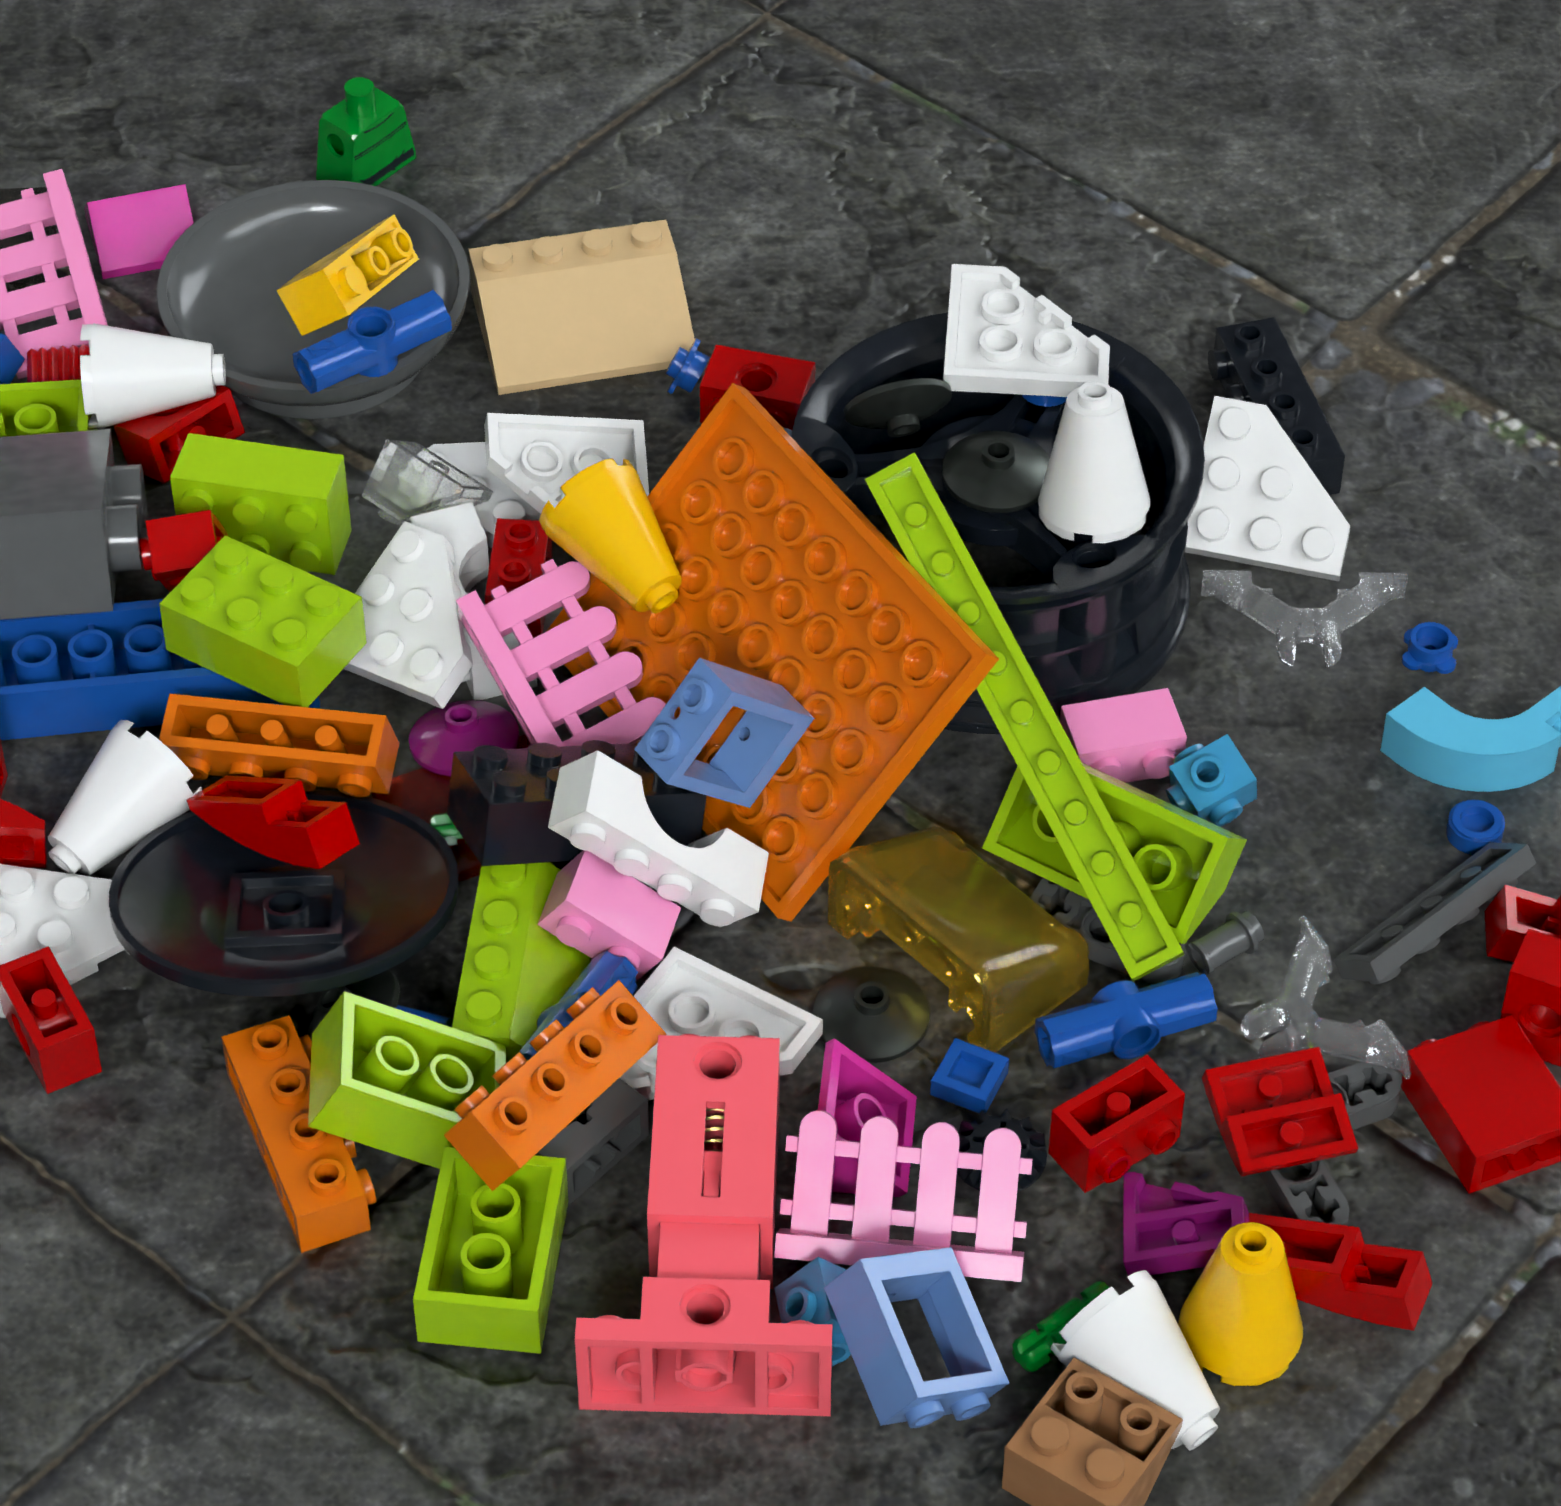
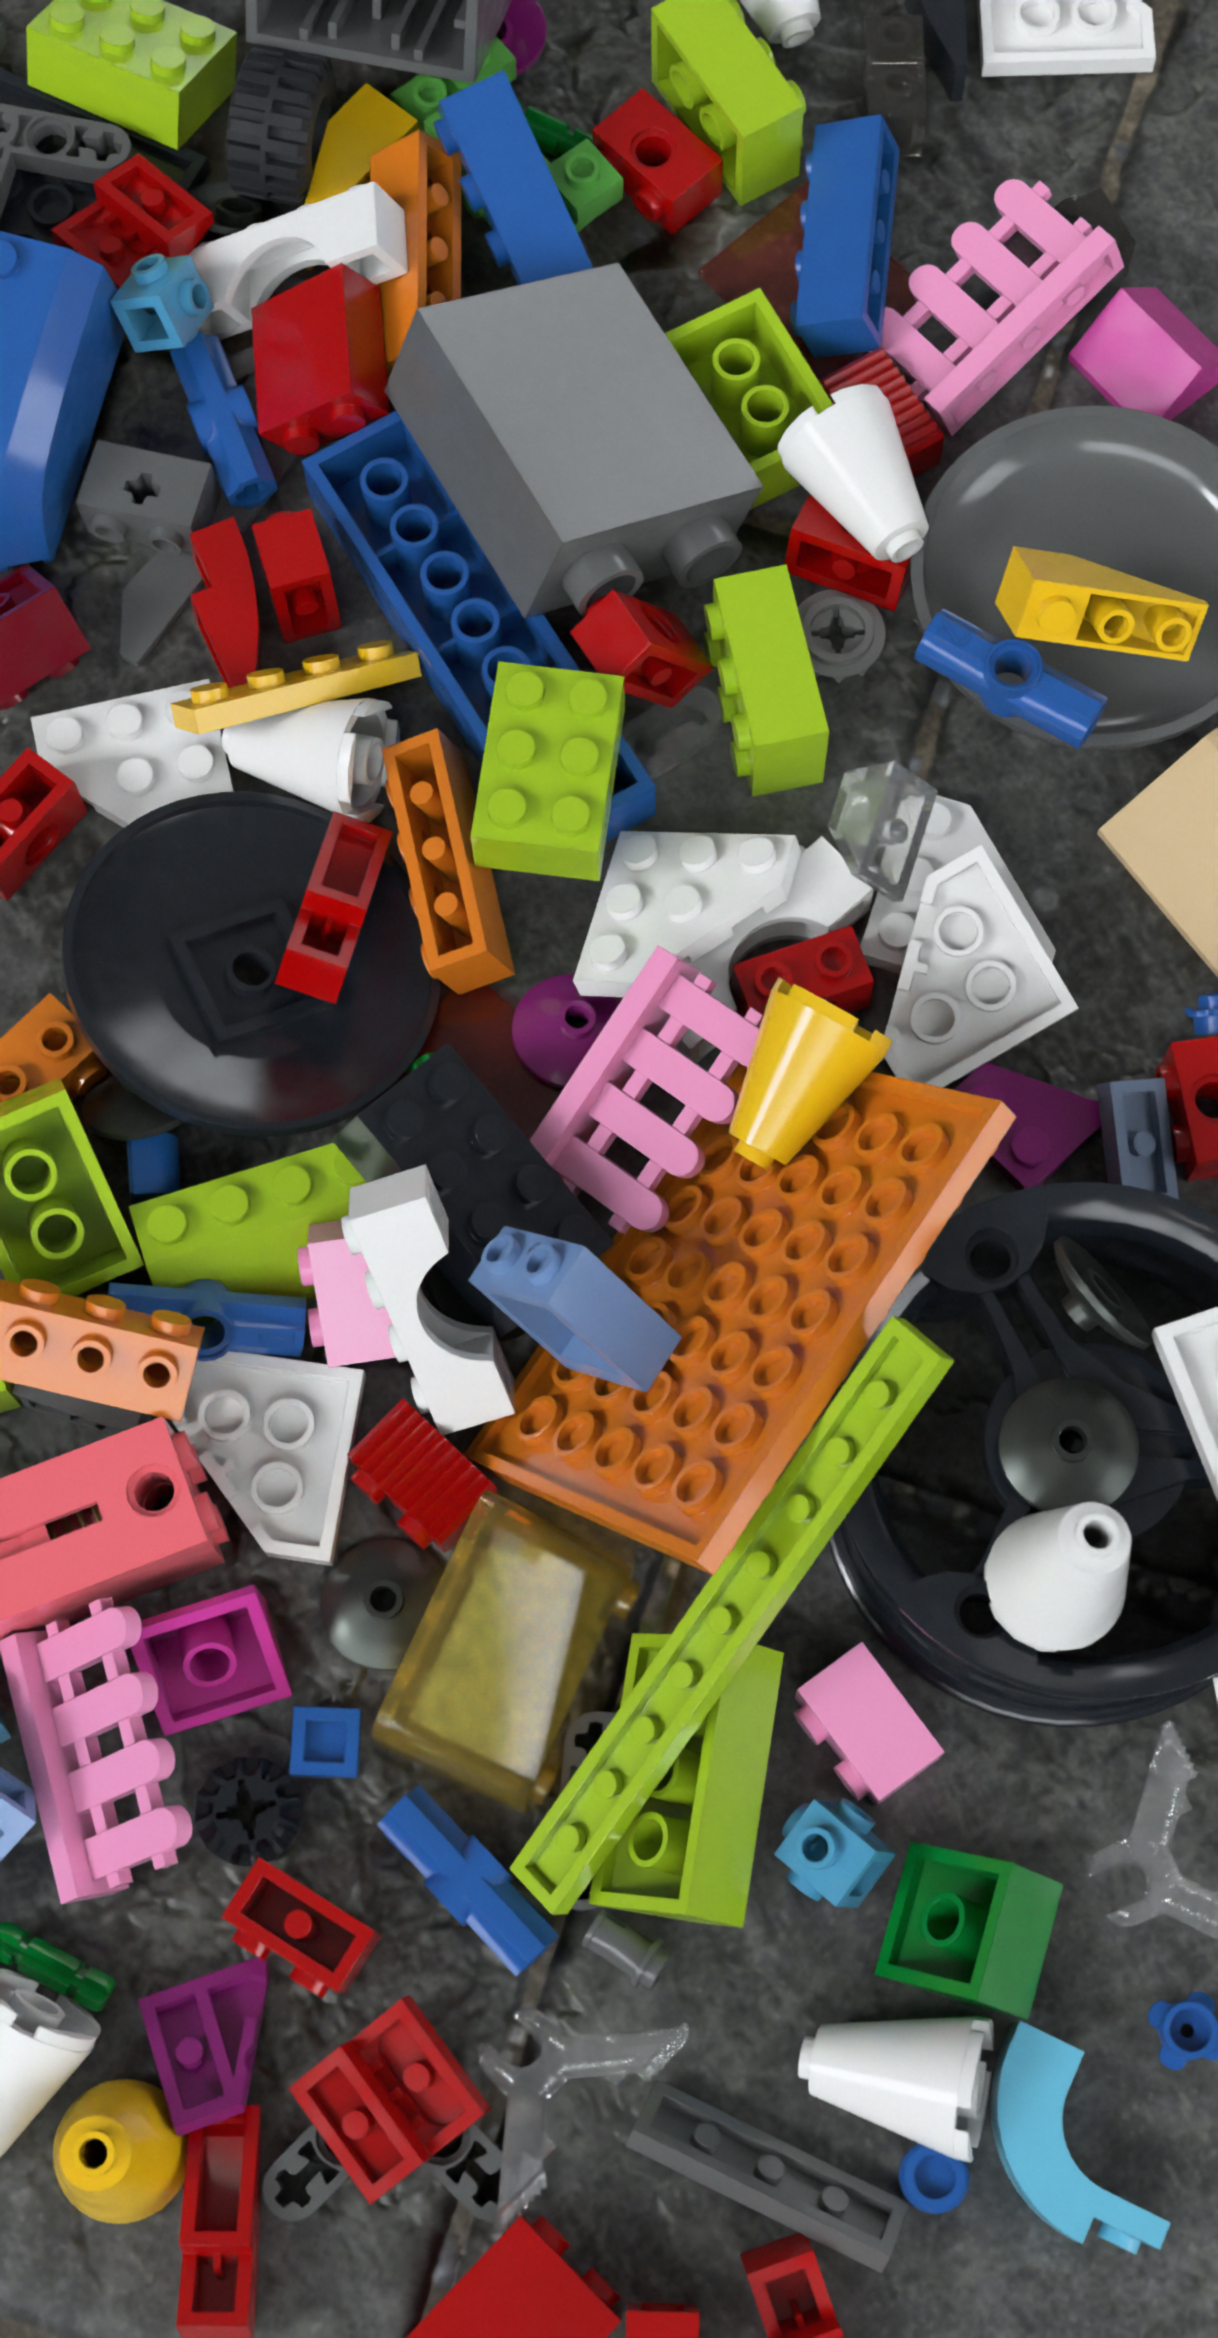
camera: 70 degrees right, 25 degrees up
none -> yellow plate [170,640,422,735]
none -> red brick [347,1398,499,1553]
none -> white cone [798,2016,994,2163]
none -> green slope [874,1841,1064,2020]

